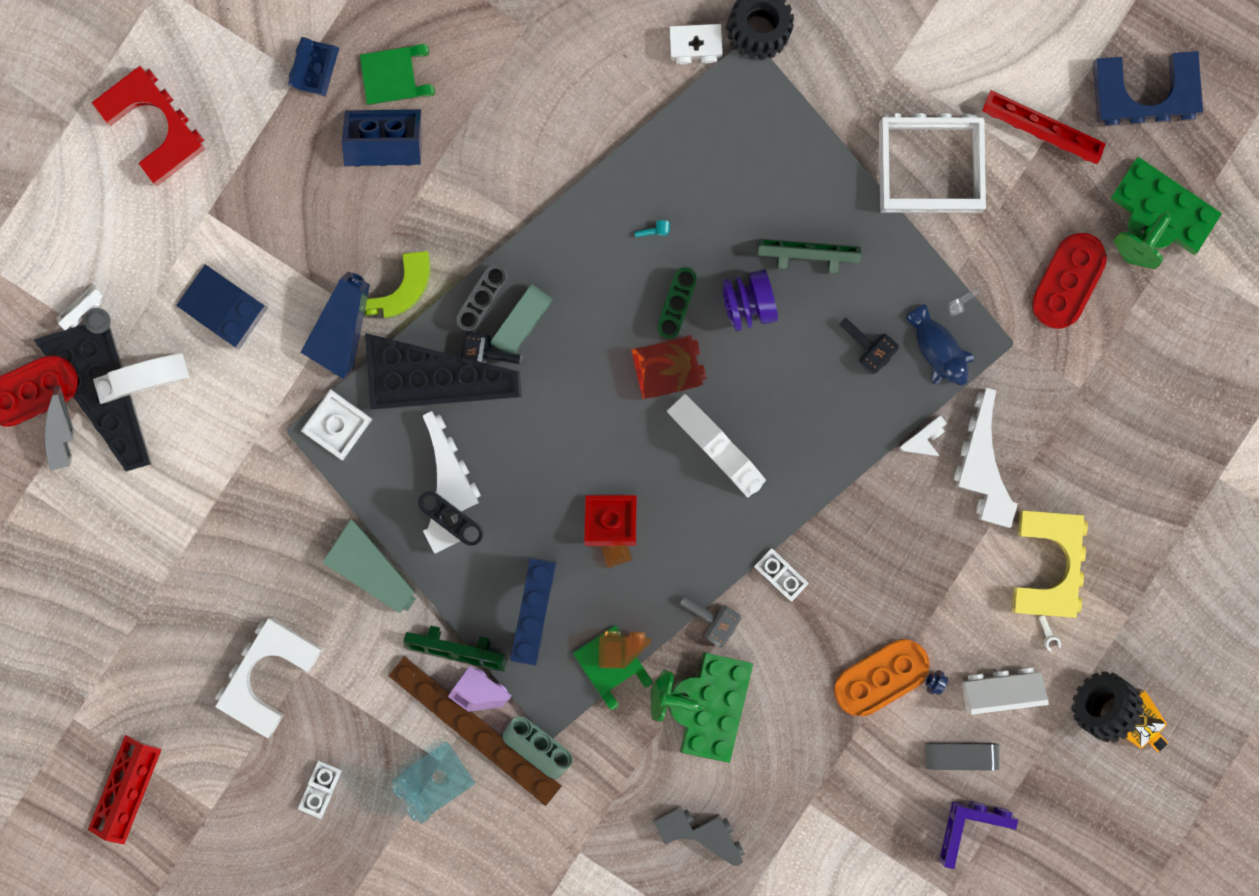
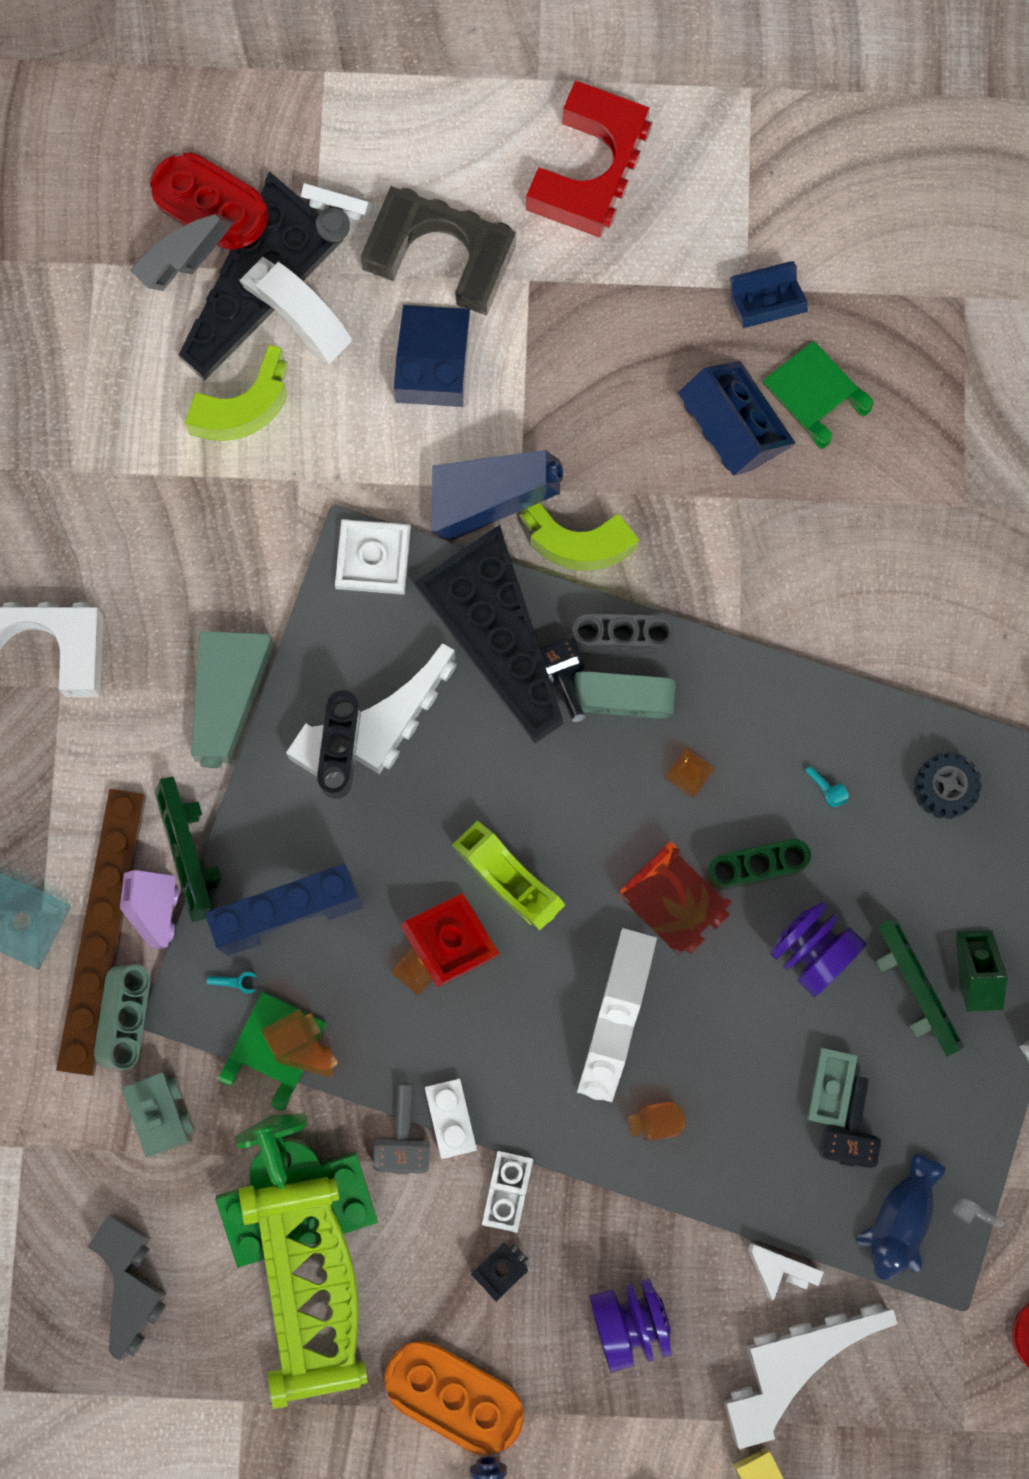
camera: 55 degrees right, 10 degrees down
none -> sand green brick [122,1072,195,1158]
none -> lime arch [185,345,288,441]
none -> teal hand [207,972,257,995]
none -> lime piece [238,1177,368,1410]
none -> clear smoke arch [360,186,516,316]
none -> white plate [425,1079,477,1159]
none -> lime arch [452,821,565,930]
none -> black brick [471,1242,529,1302]
none -> dark purple wheel [589,1278,672,1373]
none -> clear orange arm [627,1102,686,1141]
none -> clear orange tile [665,748,715,799]
none -> sand green plate [807,1048,858,1128]
none -> black wheel [913,752,982,819]
none -> dark green slope [956,930,1008,1012]

